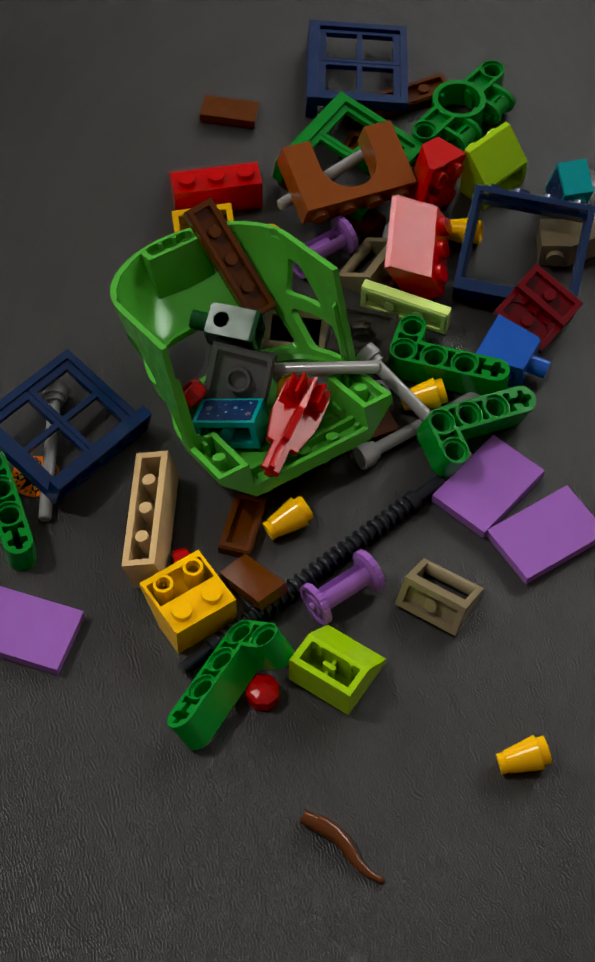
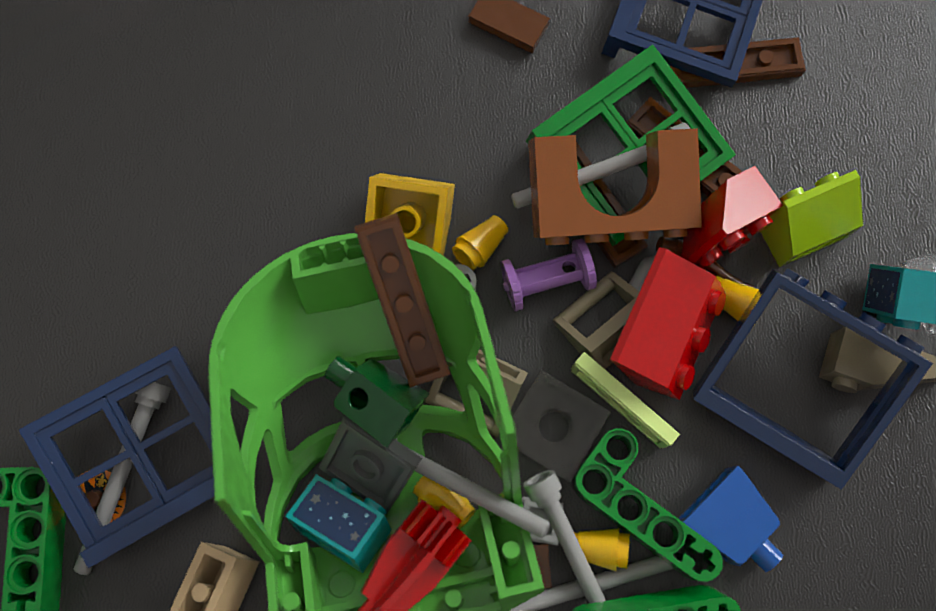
camera: 20 degrees right, 20 degrees up
red slope [168,162,263,211] -> none
red tile [182,378,206,409] -> none
green piece [412,60,516,151] -> none
dark red slope [493,263,584,354] -> none

